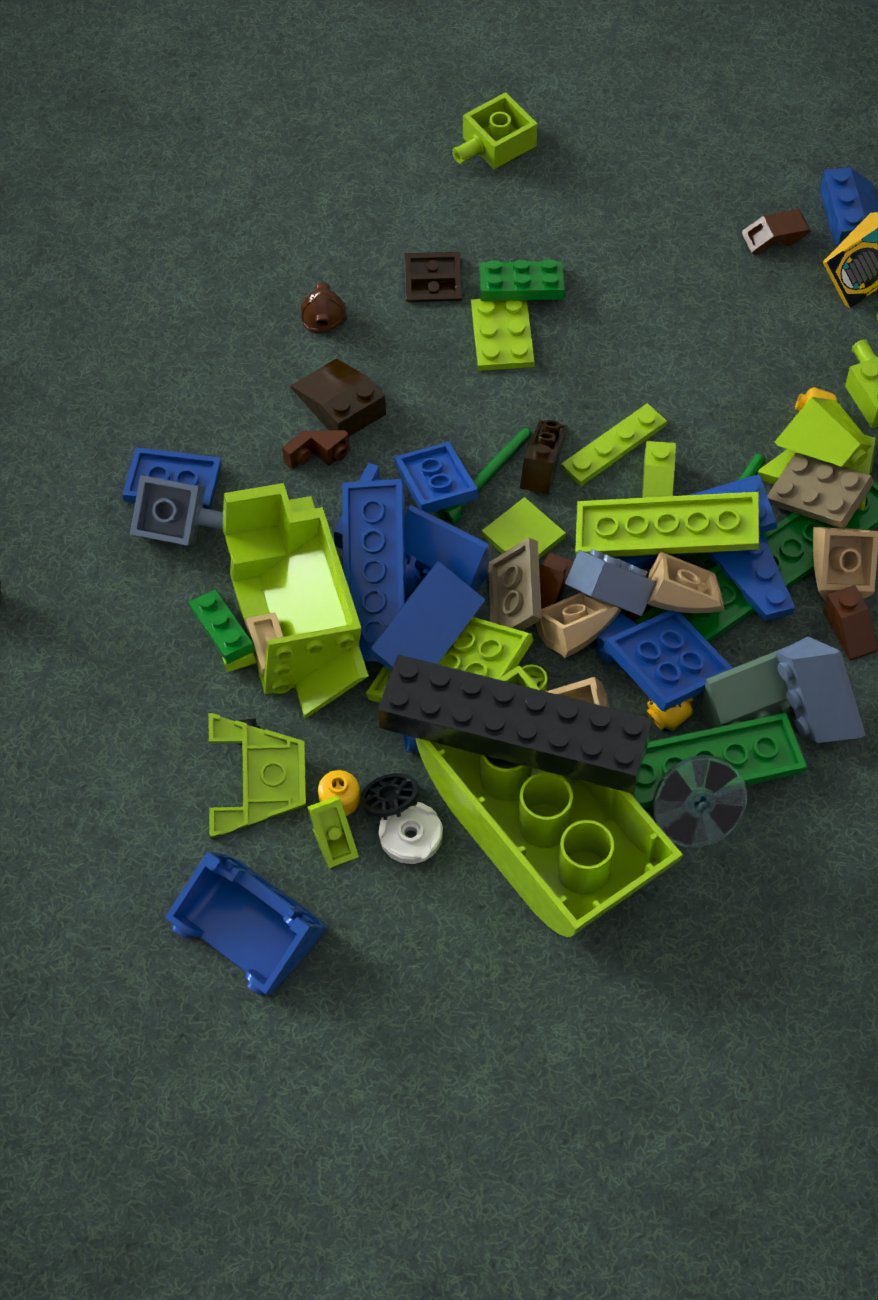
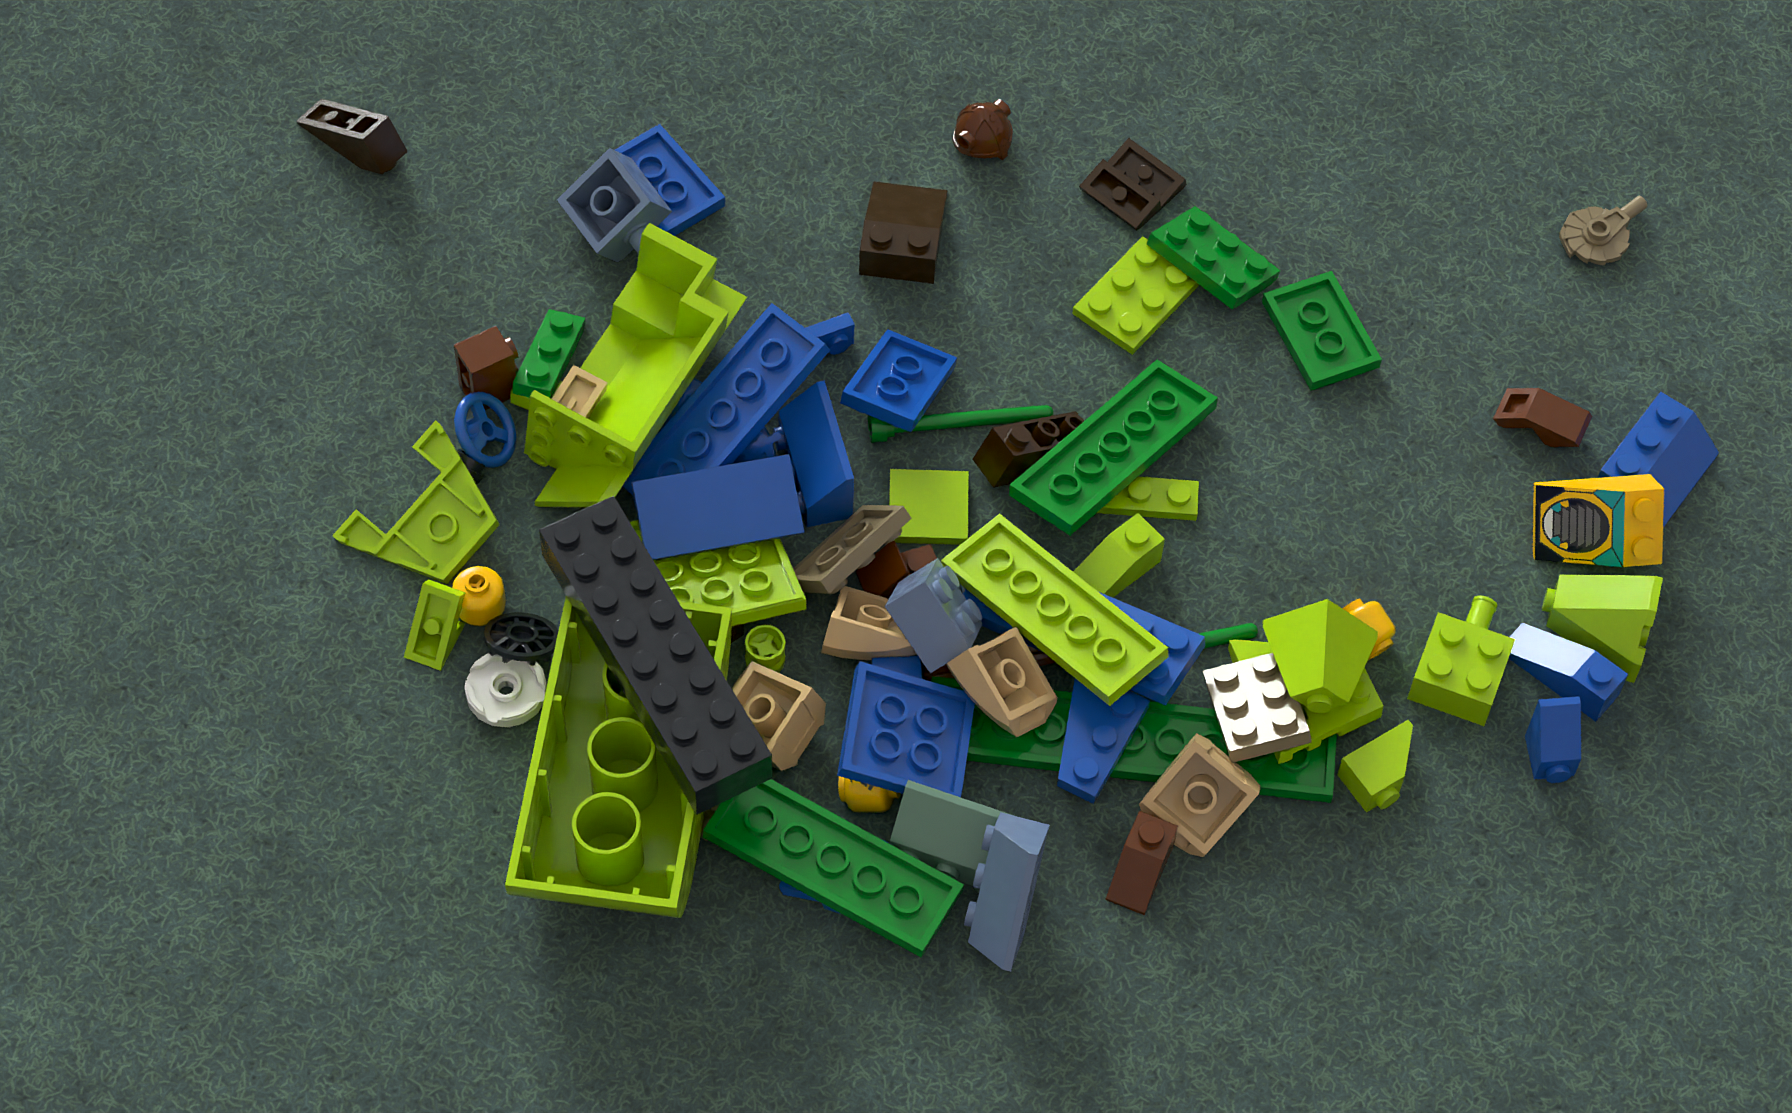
camera: 40 degrees right, 0 degrees up
blue windscreen [165,852,328,996] -> none
reddish brown slope [282,430,350,469] -> none
lime brick [452,92,538,170] -> none
clear light blue piece [652,755,747,848] -> none
none -> reddish brown brick [454,326,519,410]
none -> blue piece [454,392,516,468]
none -> green plate [1009,360,1218,536]
none -> green plate [1262,271,1382,391]
none -> dark tan piece [1559,196,1647,265]

